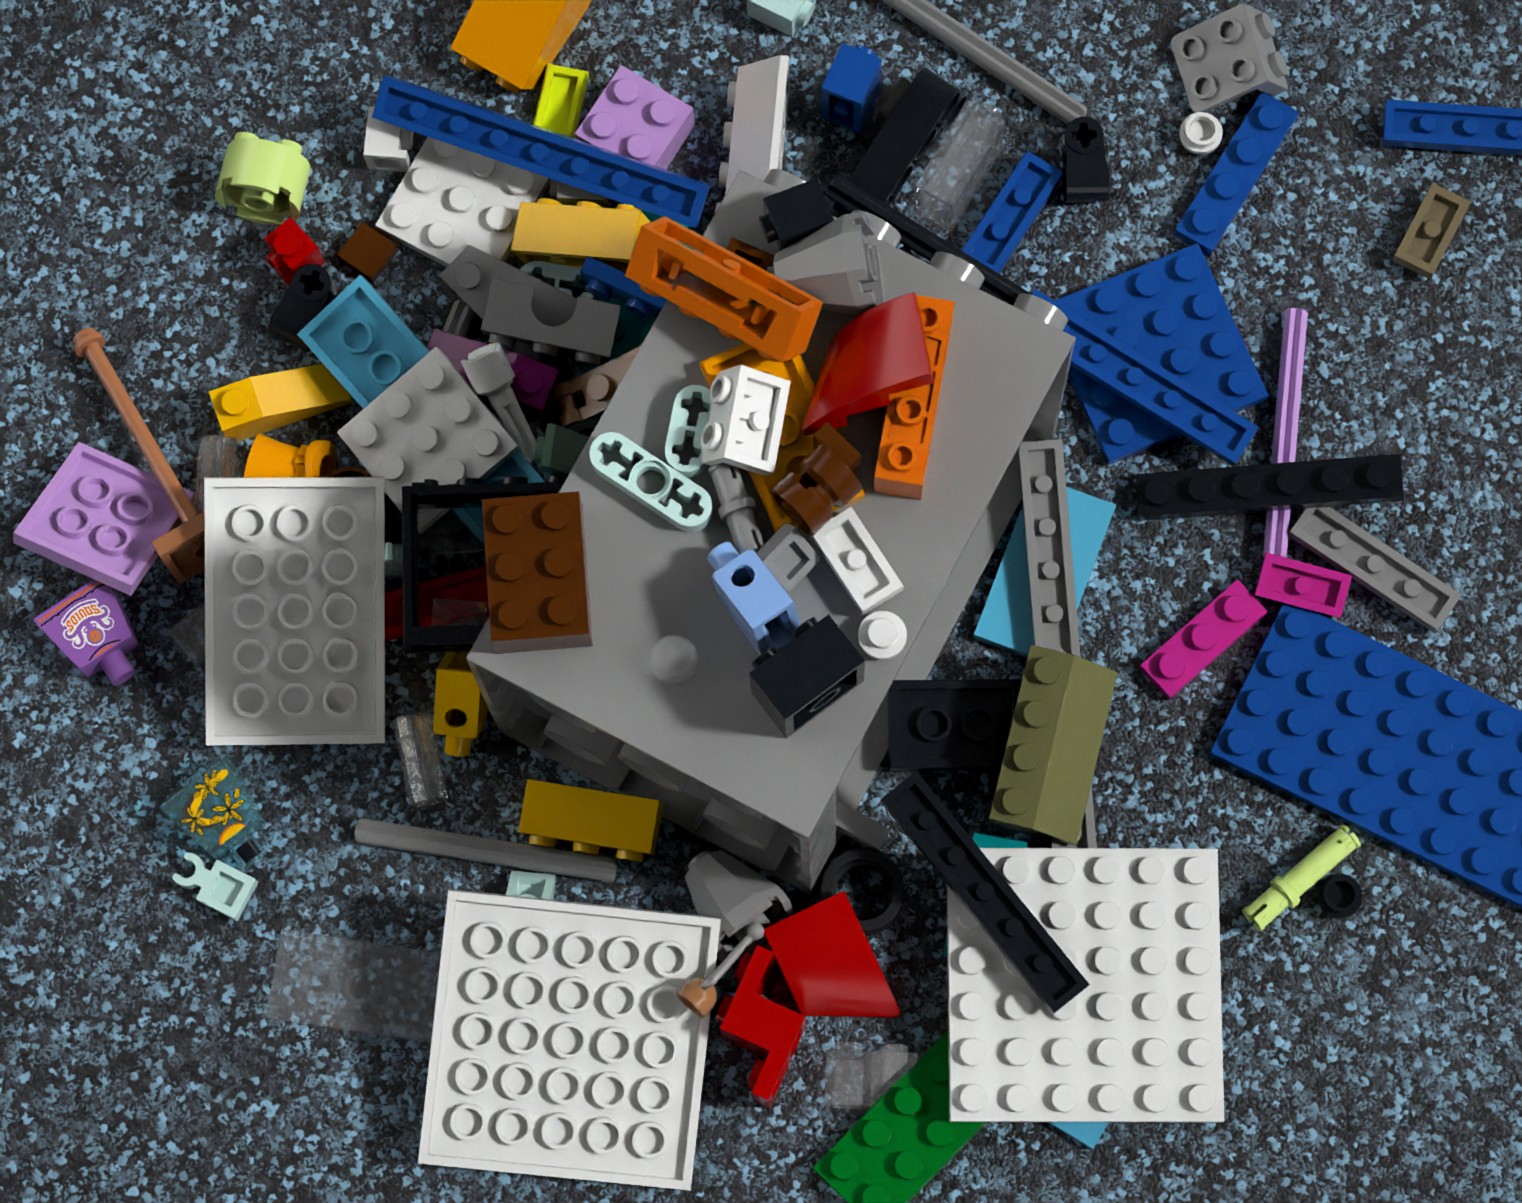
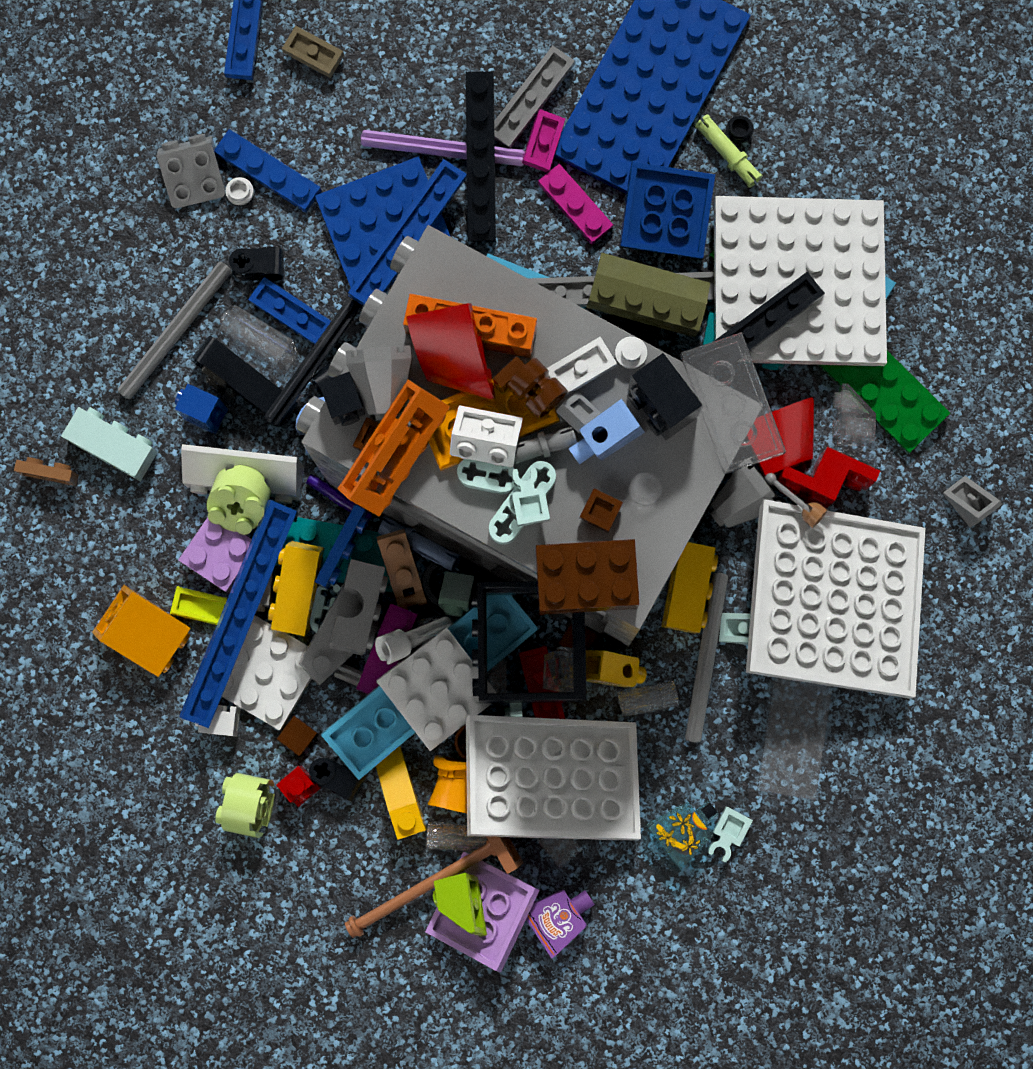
camera: 90 degrees left, 5 degrees up
none -> yellowish green brick [207,465,271,535]
none -> lime slope [433,873,487,937]
none -> light aqua plate [512,466,550,527]
none -> reddish brown plate [579,488,623,533]
none -> blue plate [619,162,715,259]
none -> clear tile [680,332,786,474]

